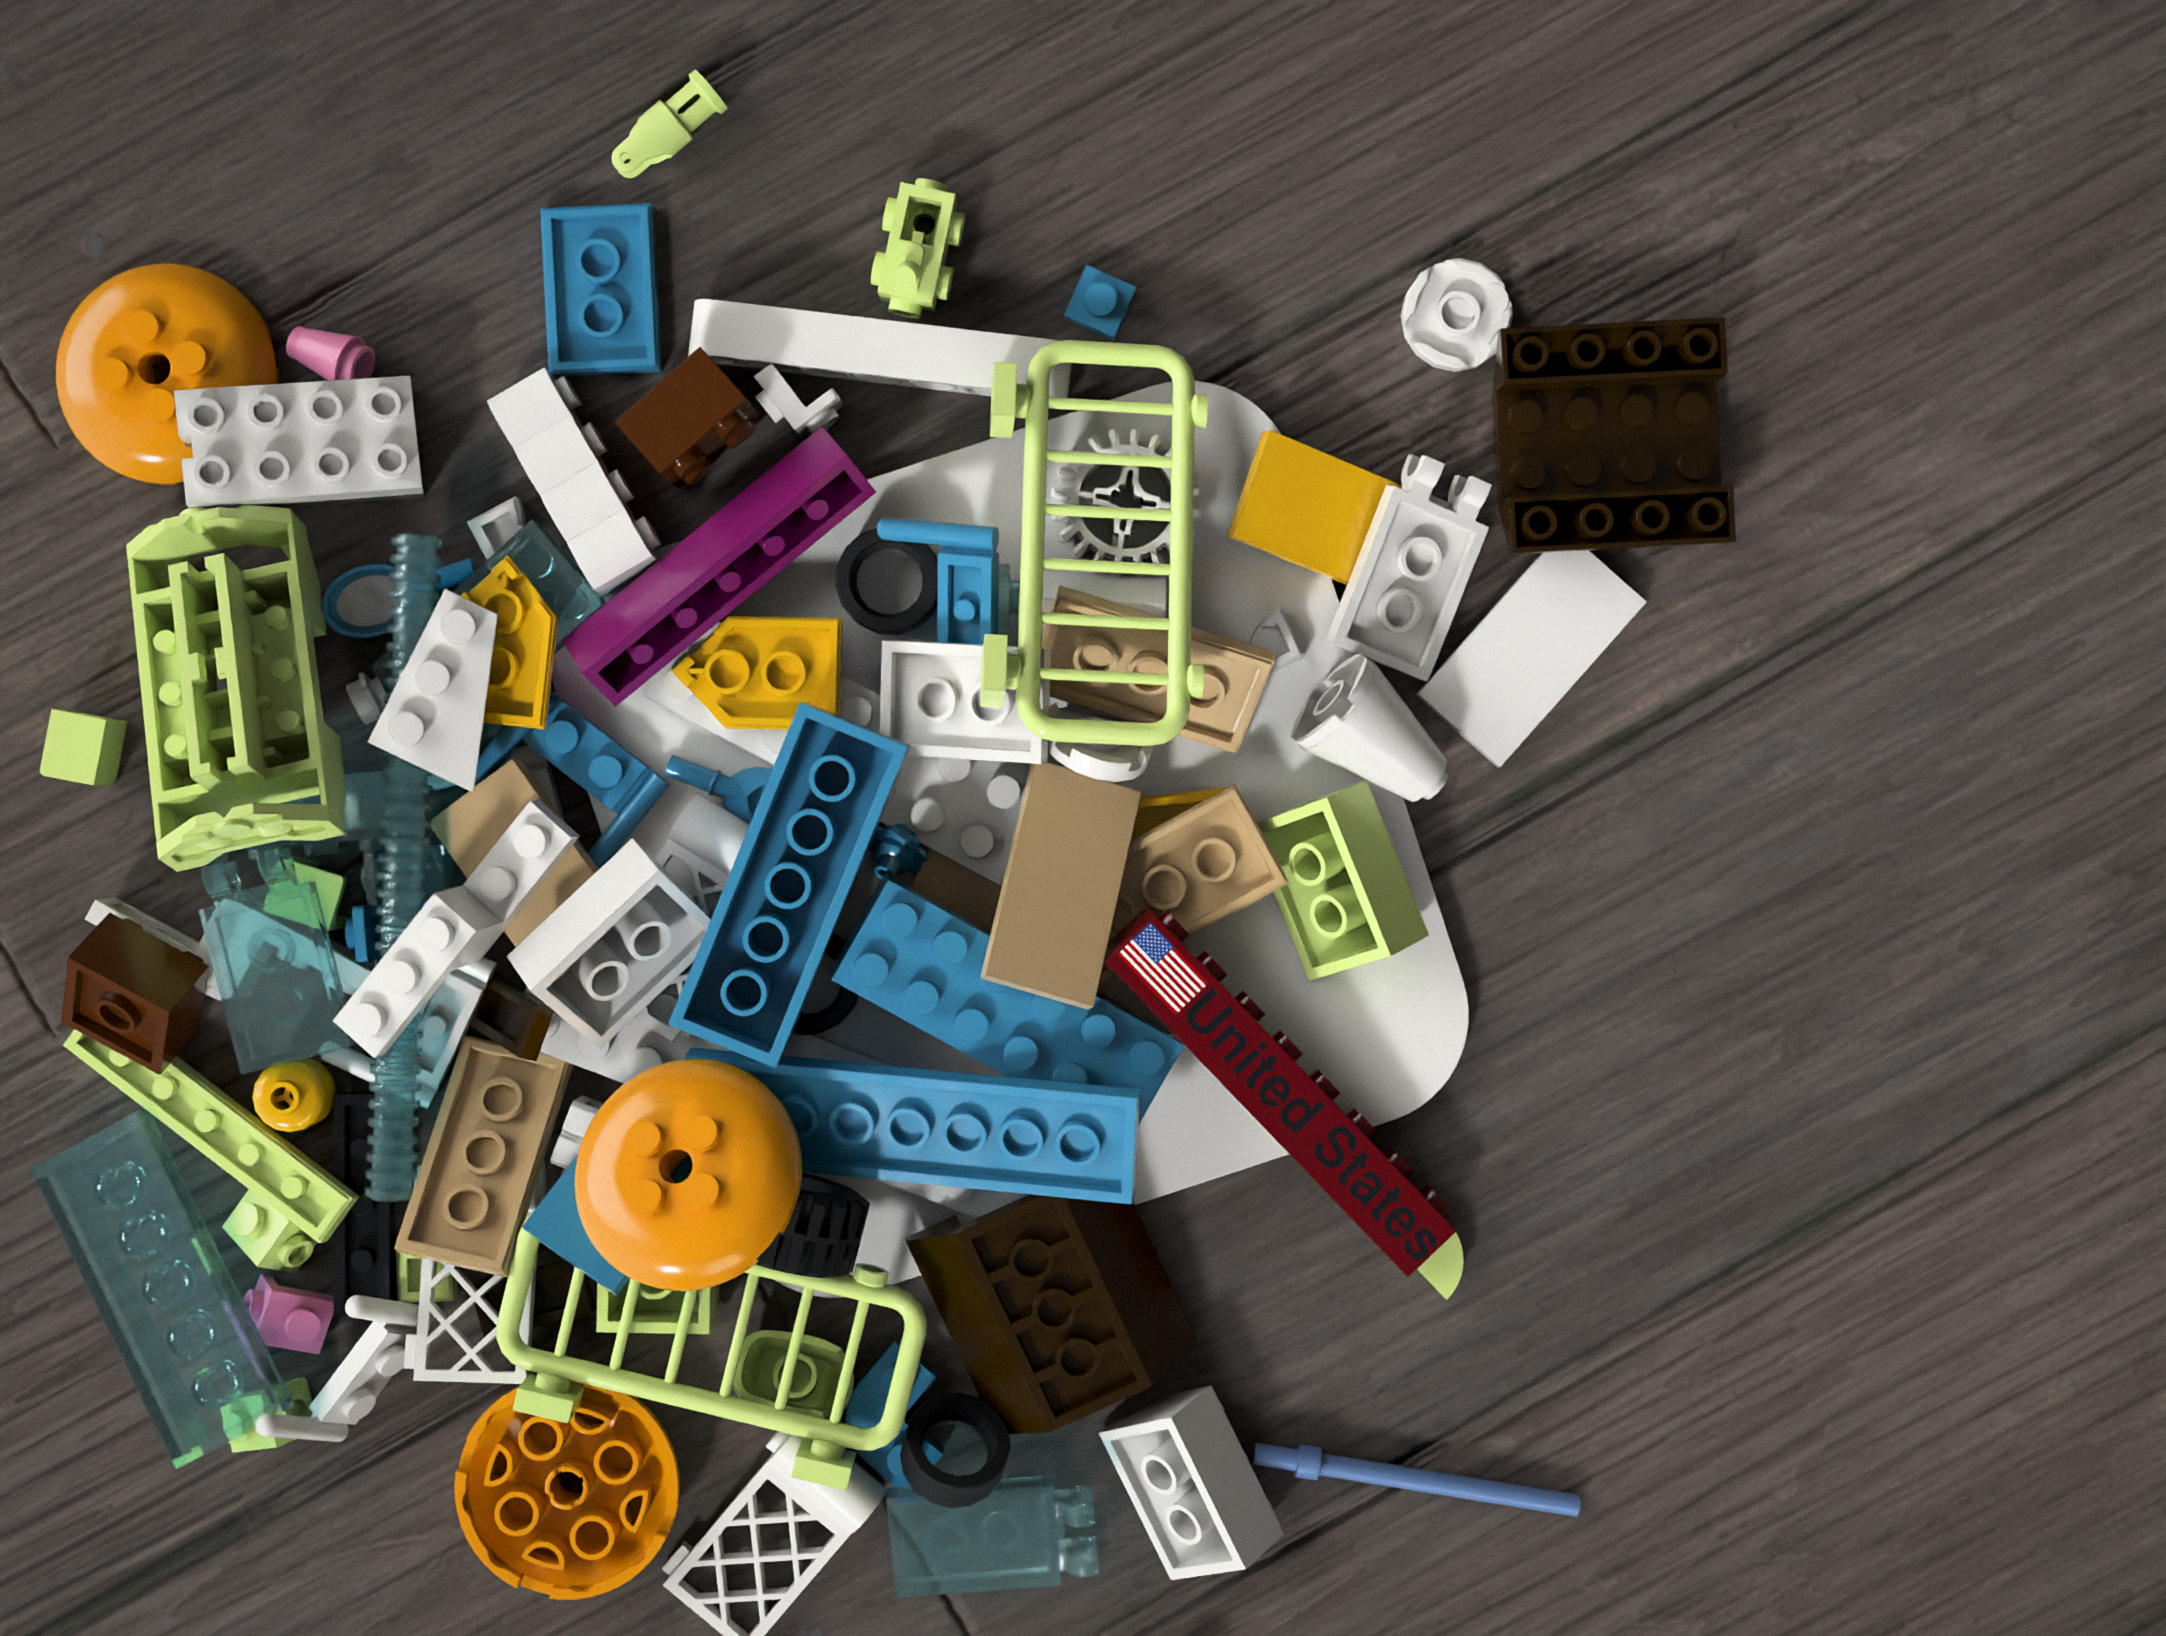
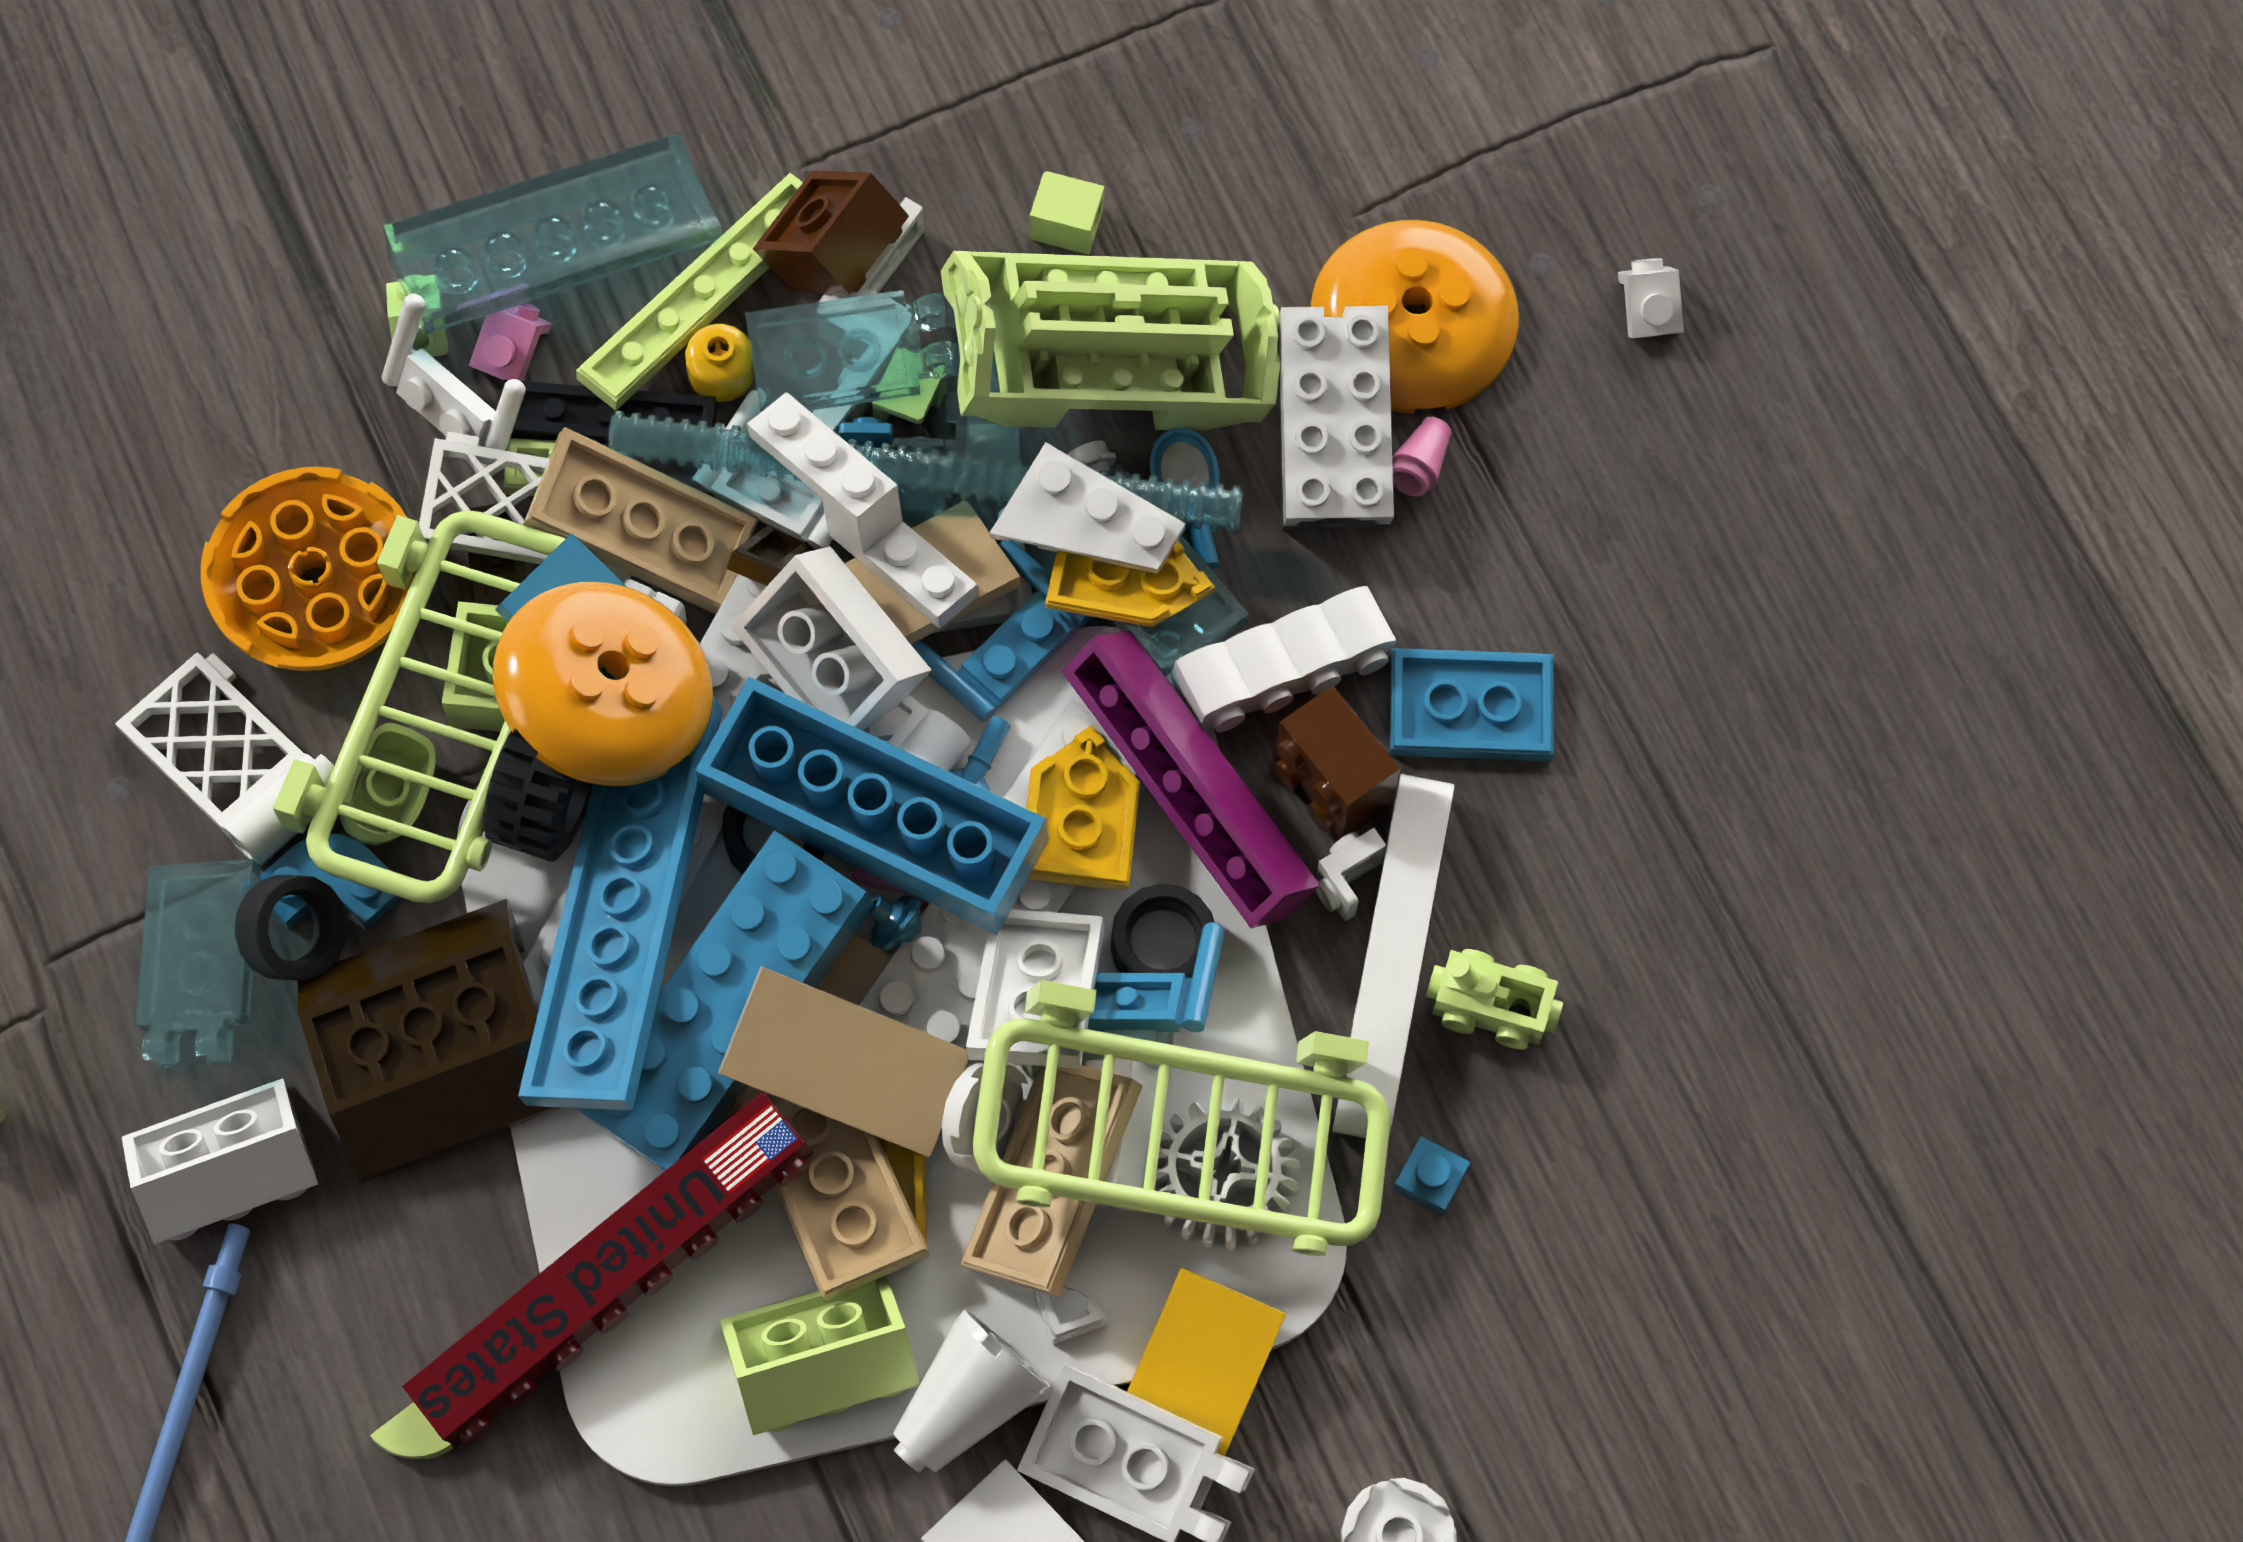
camera: 90 degrees right, 20 degrees down
yellowish green bracket [222,1189,318,1273] -> none
white tile [467,496,526,569] -> none
yellowish green piece [611,69,728,178] -> none
none -> white bracket [1618,258,1684,338]

